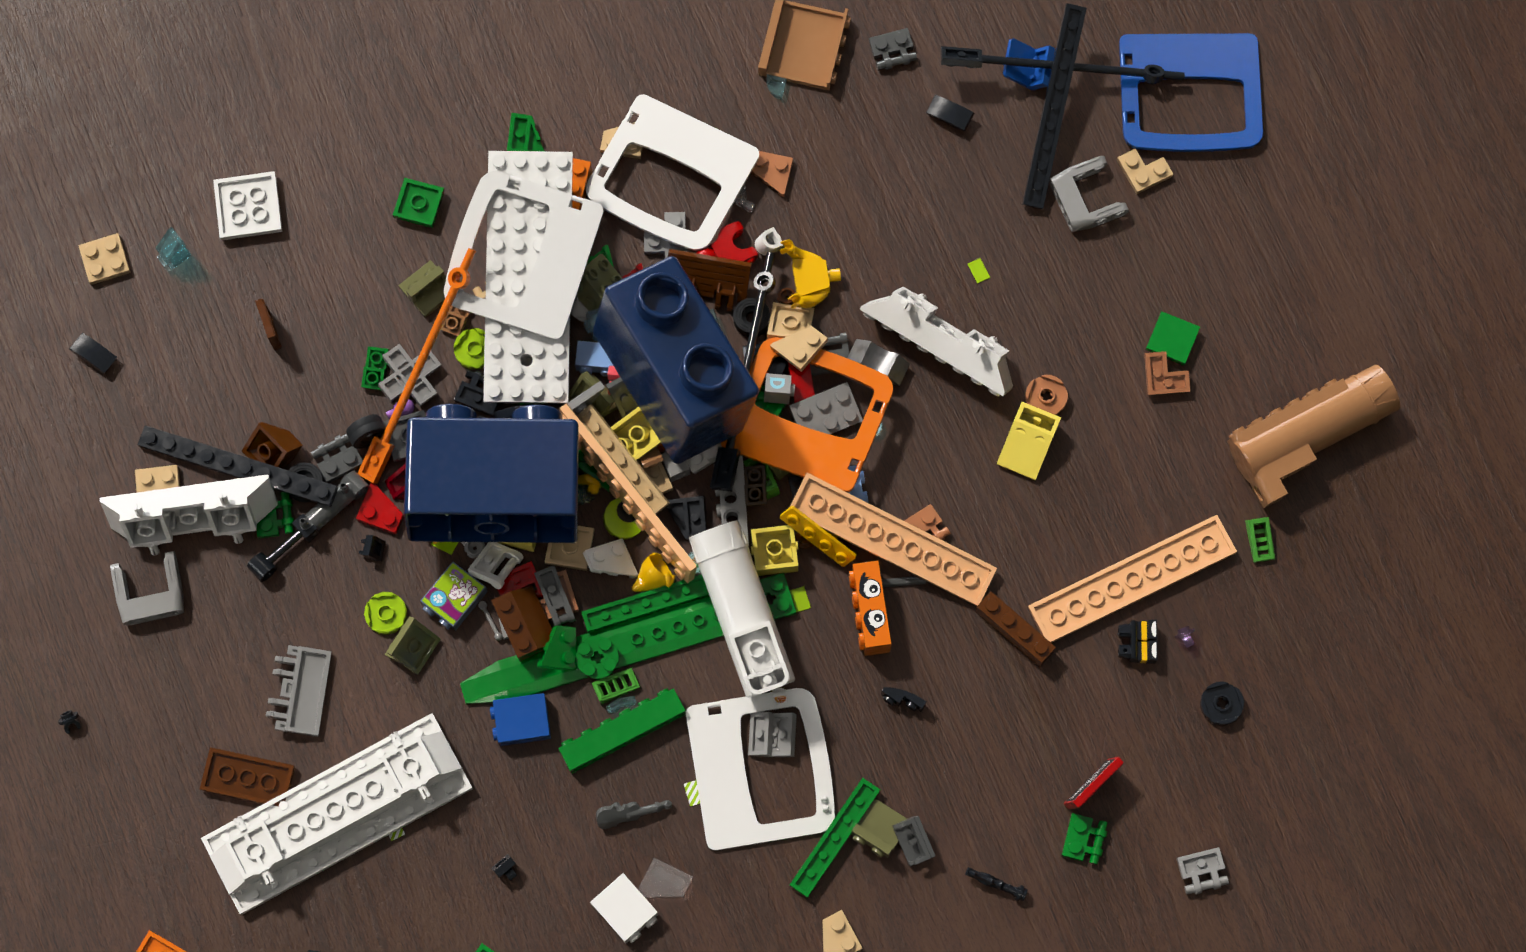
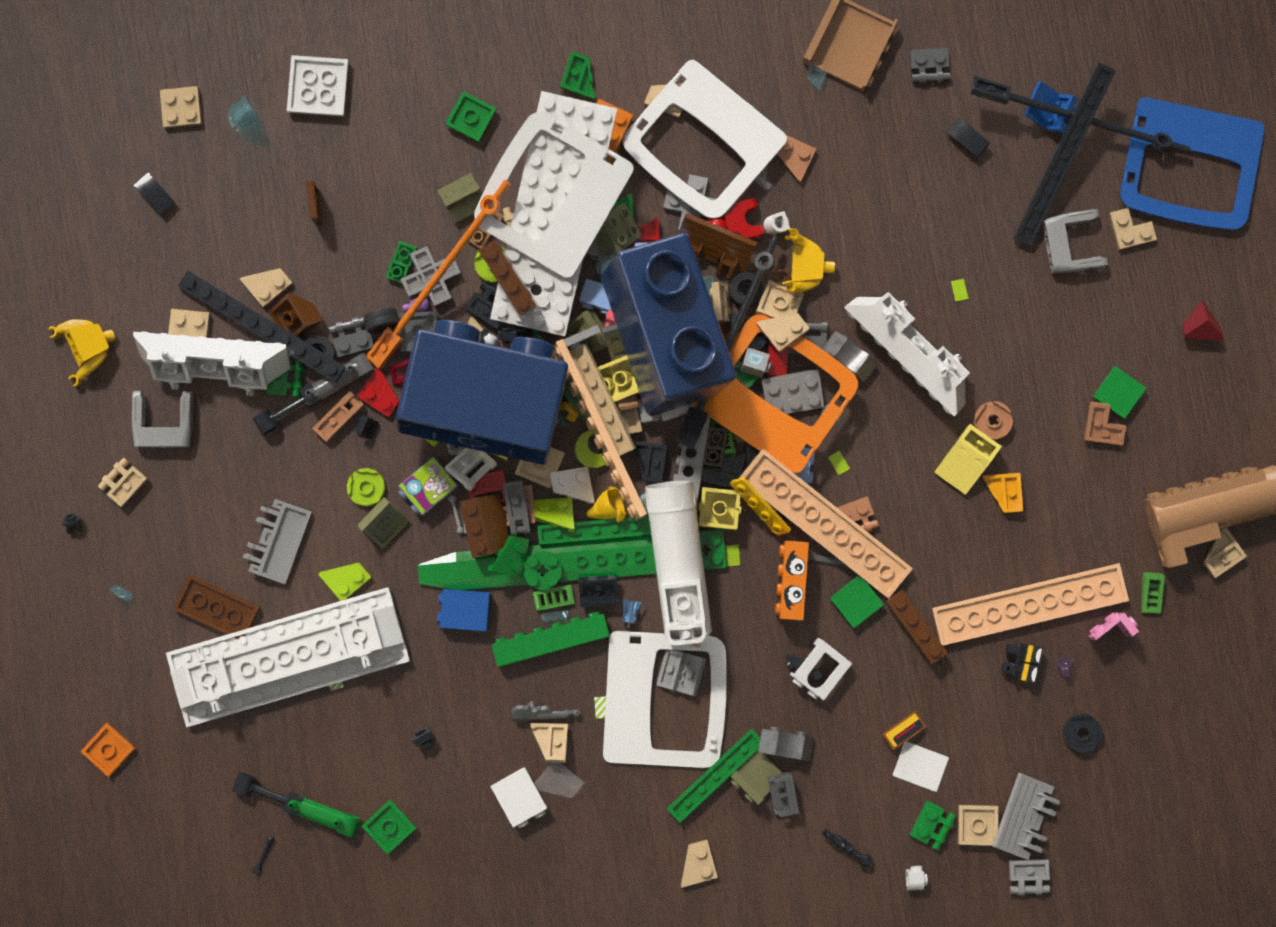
camera: 15 degrees right, 10 degrees up
red tile [1063,757,1123,809] -> none
none -> yellow torso [48,320,115,386]
none -> tan plate [98,457,148,507]
none -> clear light blue tile [109,585,133,601]
none -> tan wing [240,268,293,308]
none -> nougat plate [312,391,365,442]
none -> lime wing [318,563,372,601]
none -> reddish brown brick [478,240,538,316]
none -> tan wing [531,723,568,763]
none -> lime wing [534,497,575,533]
none -> black bracket [578,575,619,608]
none -> flat silver piece [622,599,642,628]
none -> black wing [700,453,746,490]
none -> tan plate [710,282,732,323]
none -> flat silver brick [758,726,814,761]
none -> white panel [790,638,852,700]
none -> lime sticker [828,451,850,475]
none -> green tile [830,575,884,628]
none -> slope [881,711,926,750]
none -> white sticker [893,742,949,792]
none -> white plate [905,866,928,891]
none -> tan plate [958,805,998,845]
none -> light orange wing [983,473,1023,513]
none -> light grey hinge [993,773,1060,860]
none -> bright pink bracket [1088,612,1139,640]
none -> dark red slope [1182,301,1224,340]
none -> tan wing [1203,528,1247,578]

